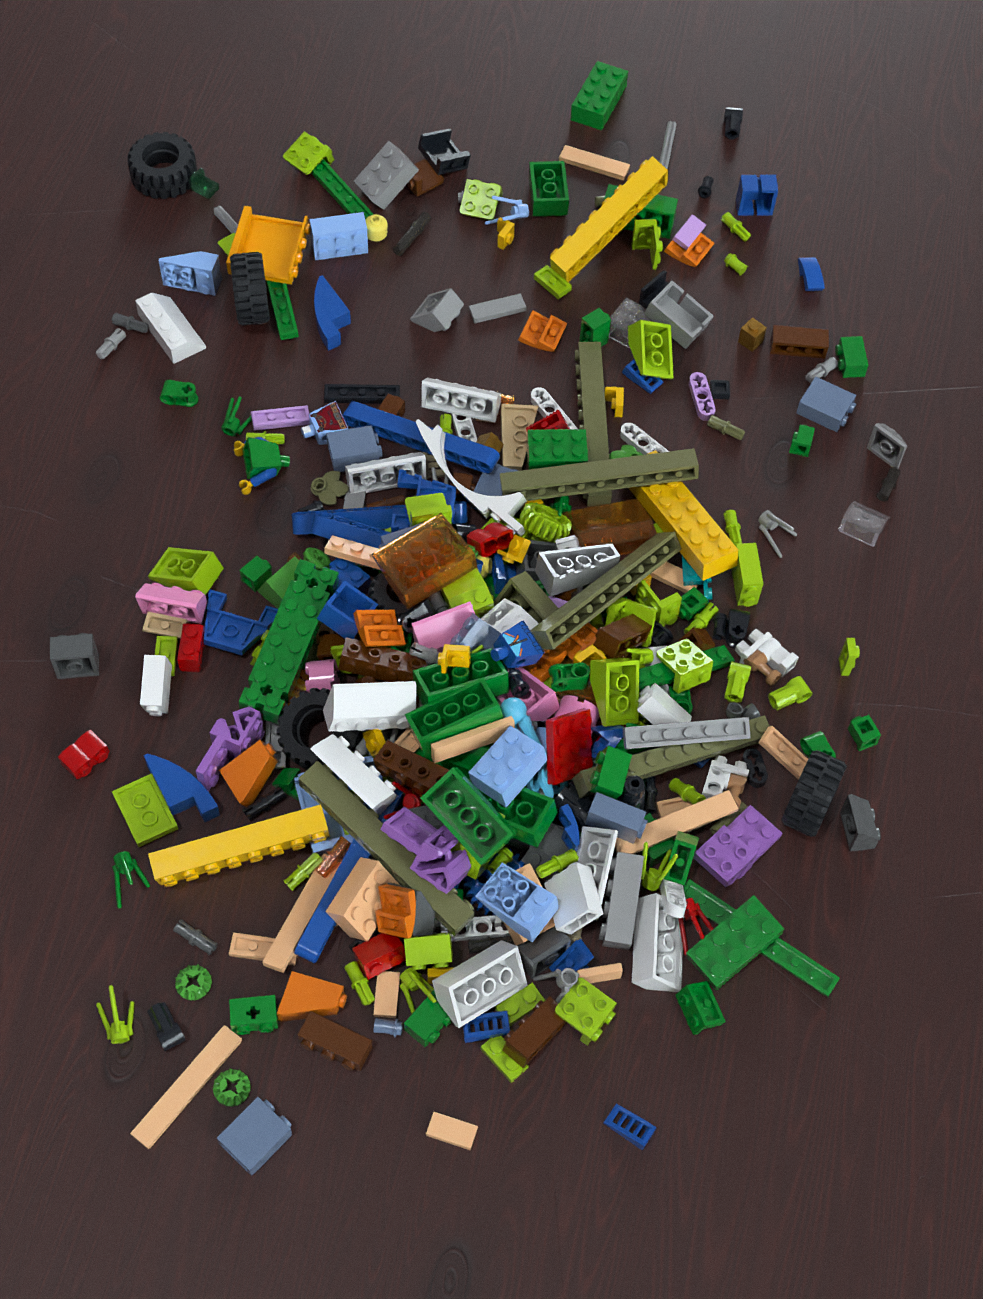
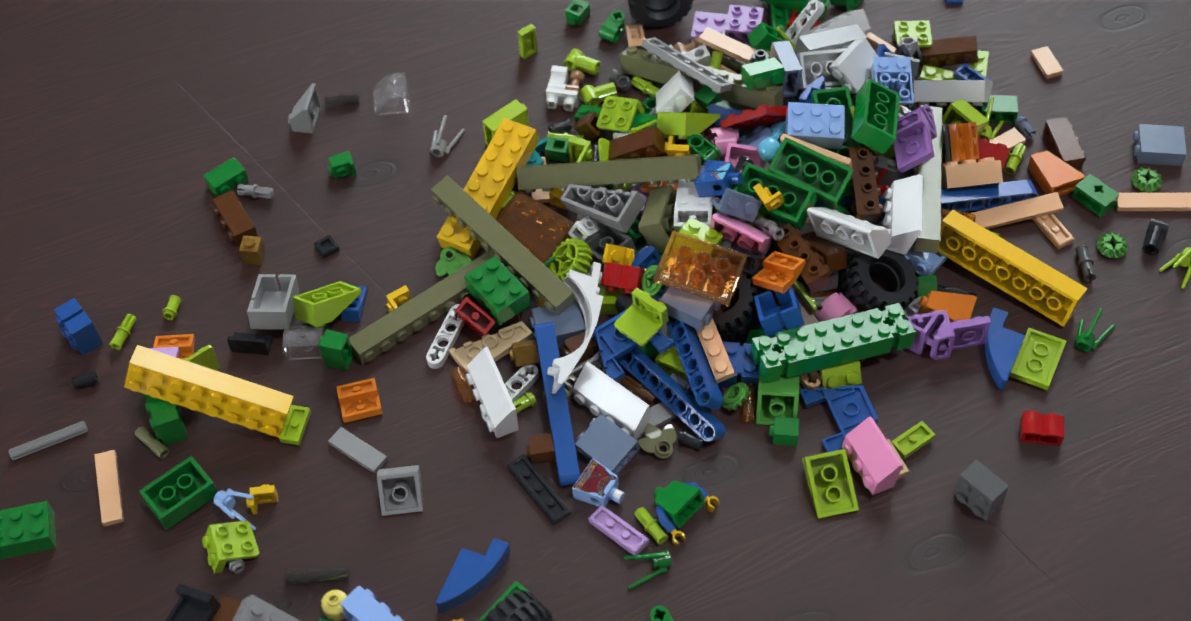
camera: 120 degrees left, 5 degrees down
white brick [140,655,172,716] -> none
red brick [177,623,204,672] -> none
lime axle [536,849,579,878] -> none
white beam [620,423,669,455] -> none
lavender beam [689,372,715,421] -> none
olive axle [707,415,745,440] -> none
lime axle [723,510,742,546] -> none
black piece [726,608,750,648] -> none
sand blue brick [796,376,856,432] -> none
blue slope [798,257,825,291] -> none

